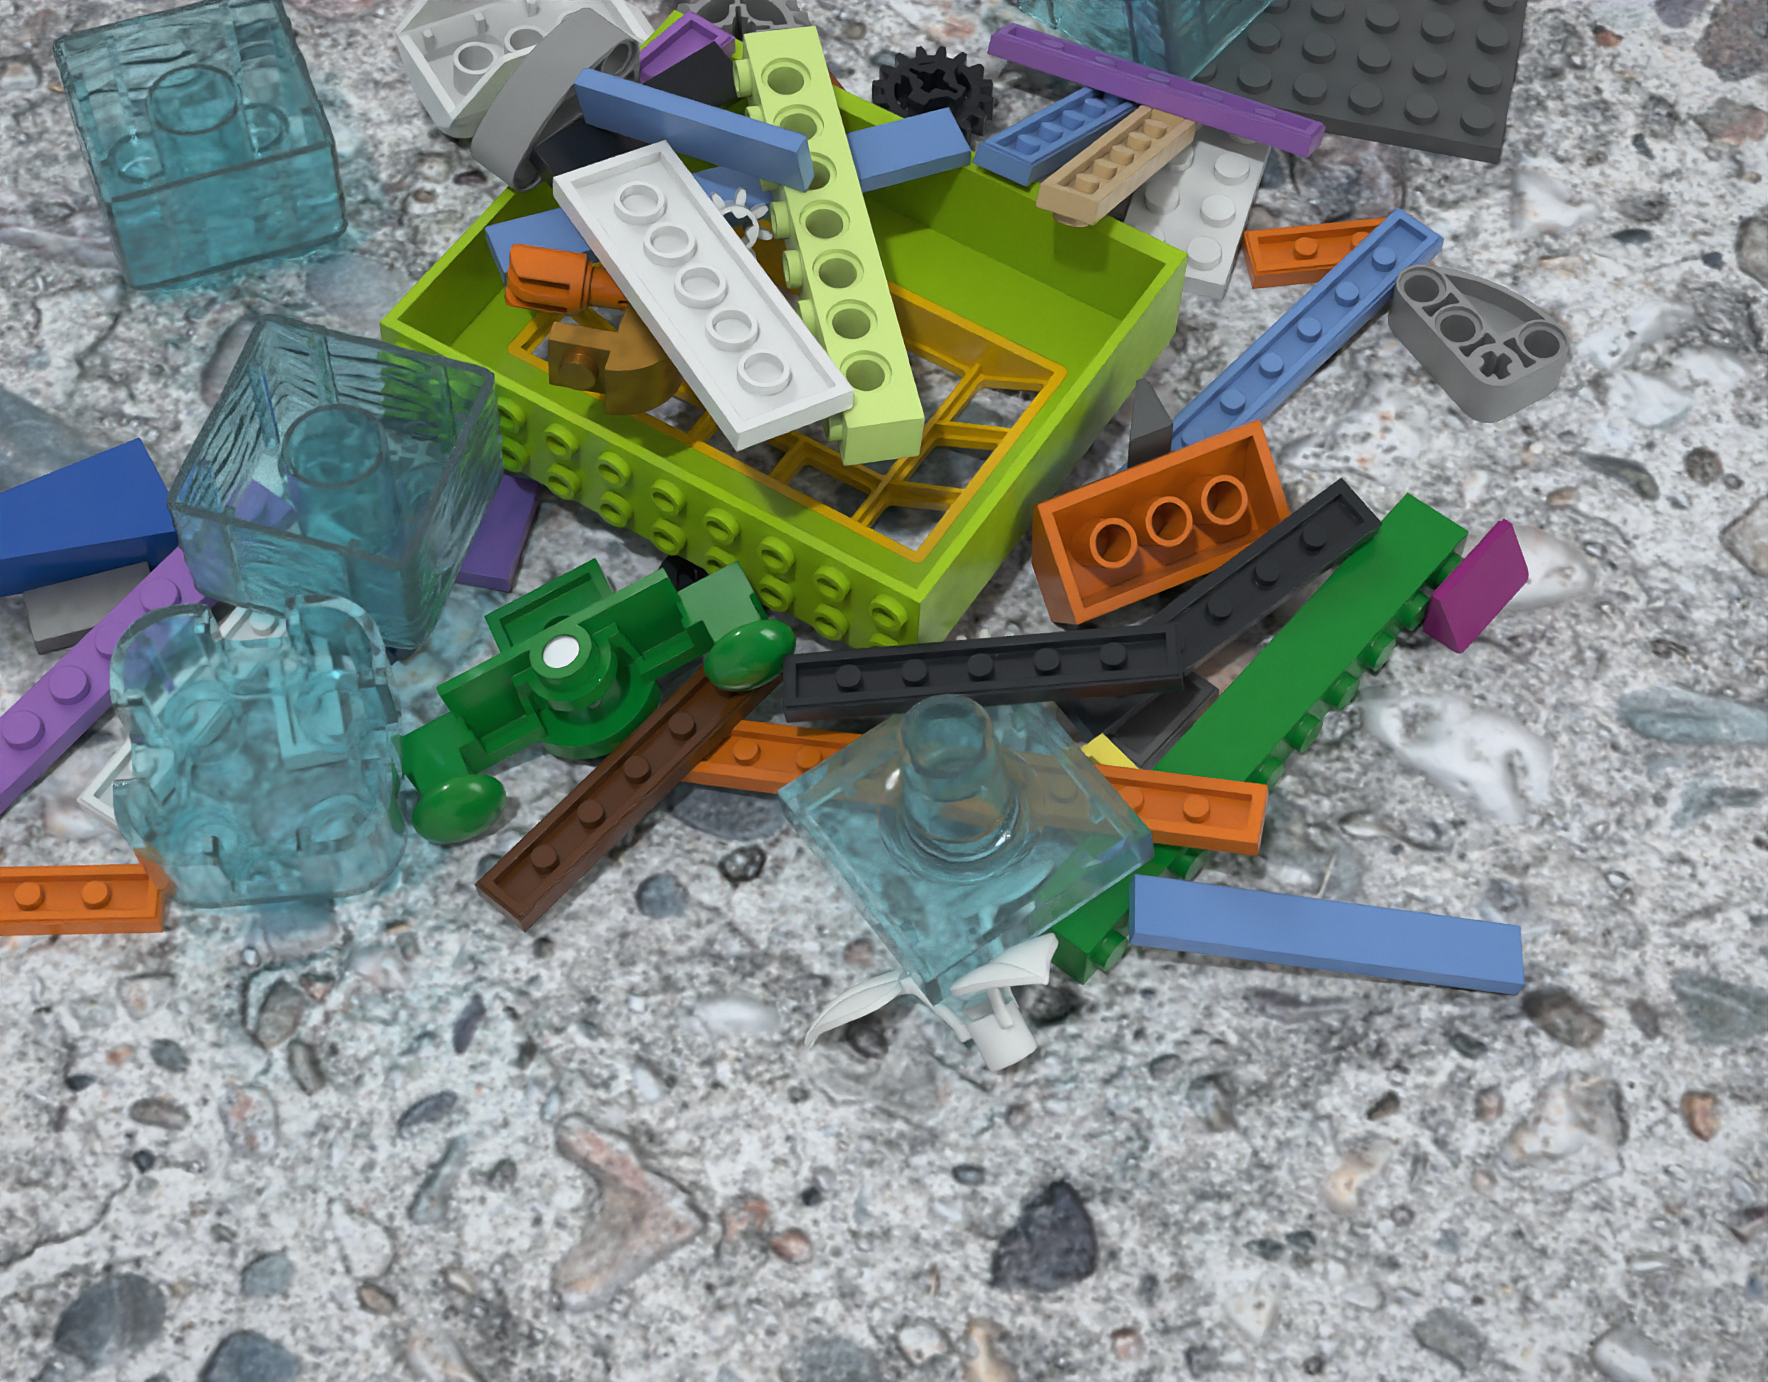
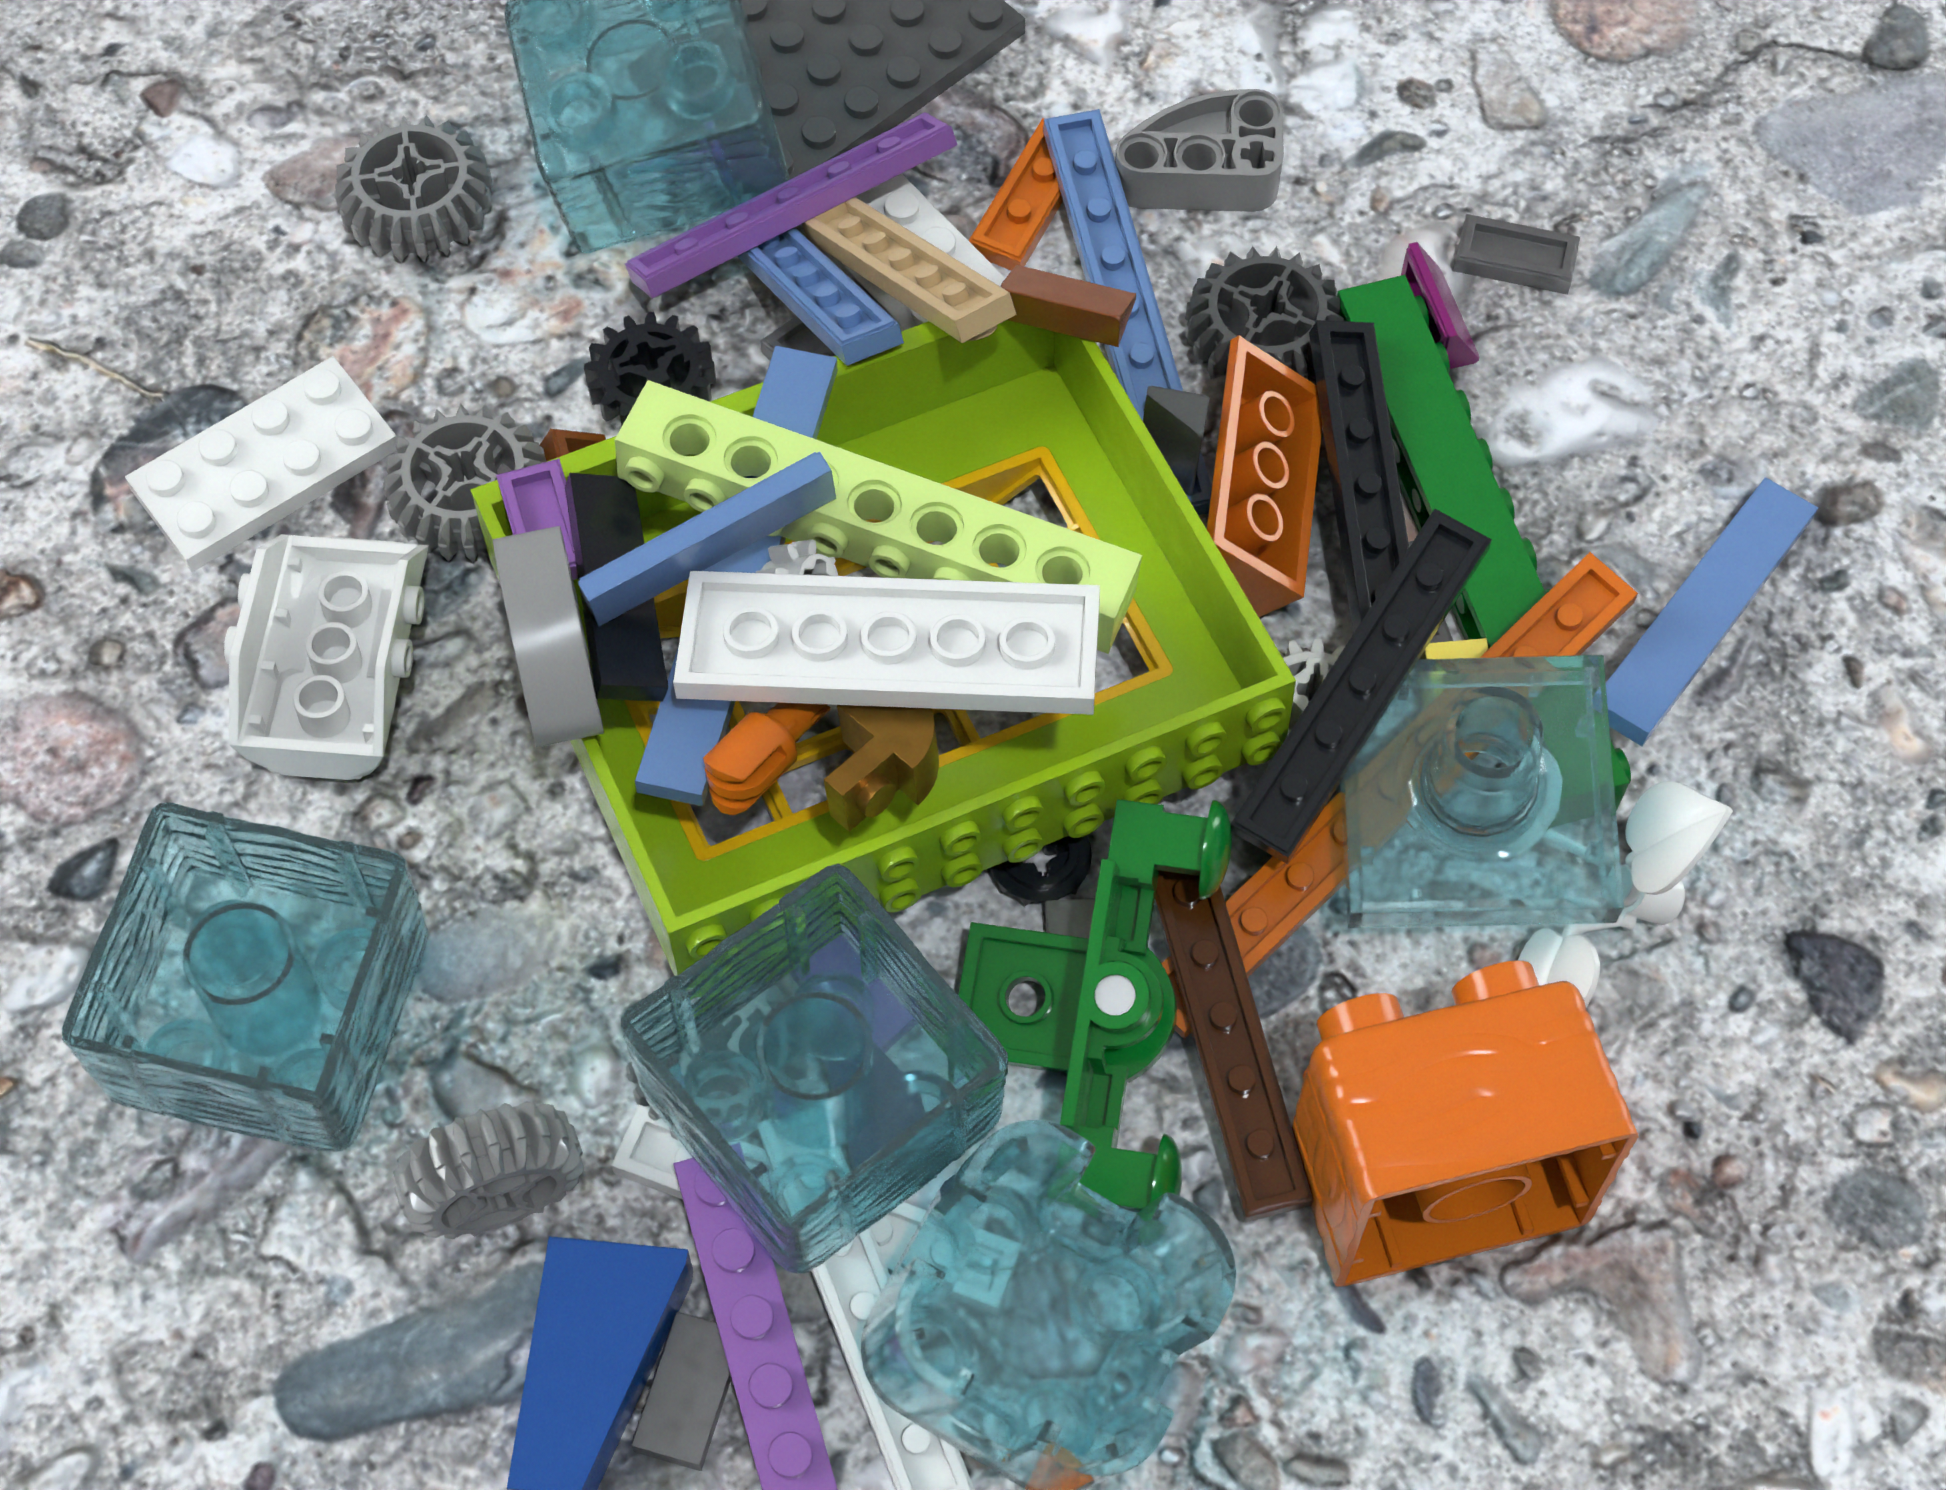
camera: 55 degrees left, 5 degrees up
none -> light grey gear [393,1101,584,1239]
none -> dark orange slope [1000,265,1136,347]
none -> dark grey gear [1185,246,1344,380]
none -> orange brick [1292,960,1639,1287]
none -> flat silver tile [1453,214,1580,295]

